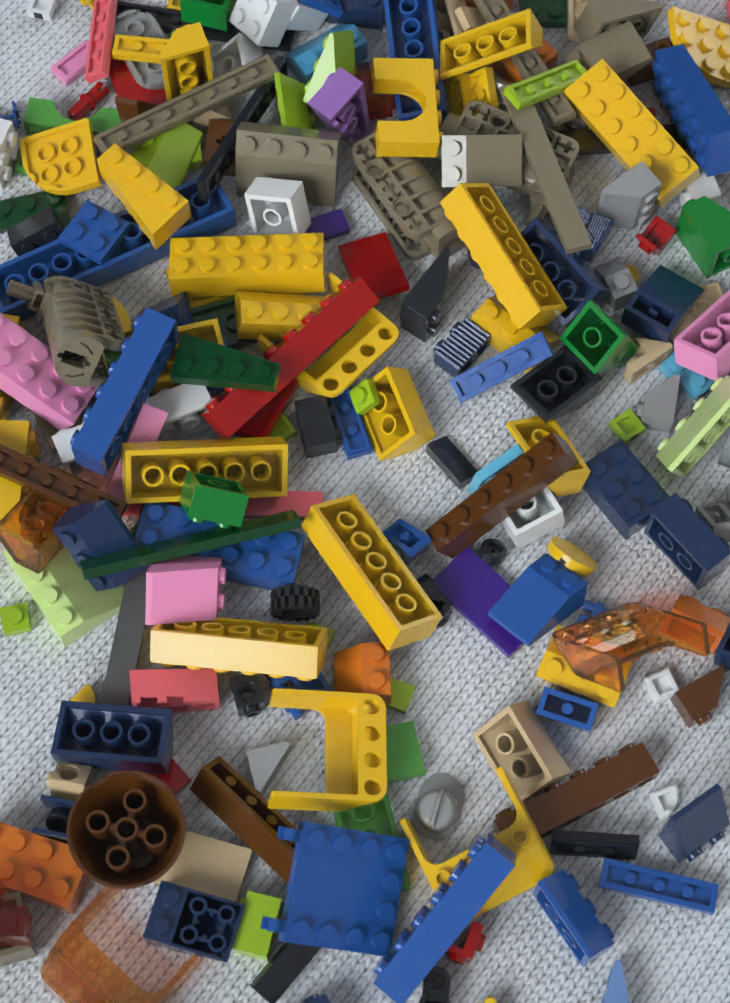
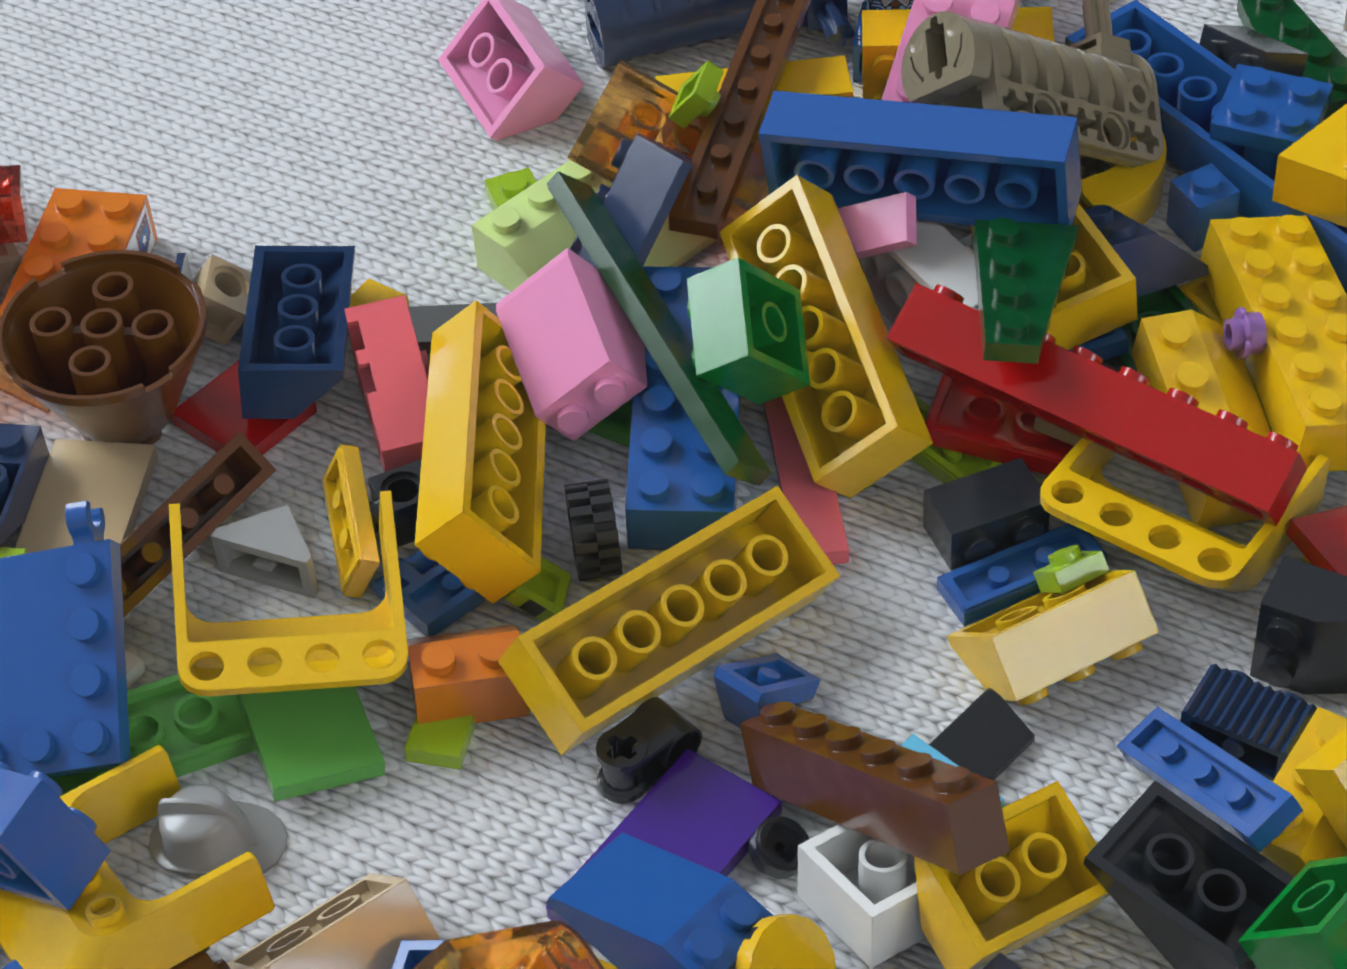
camera: 85 degrees right, 20 degrees down
none -> yellow tile [322,444,380,598]
none -> lime plate [668,60,724,129]
none -> blue brick [1166,163,1240,252]
none -> medium lavender plate [1223,307,1267,359]

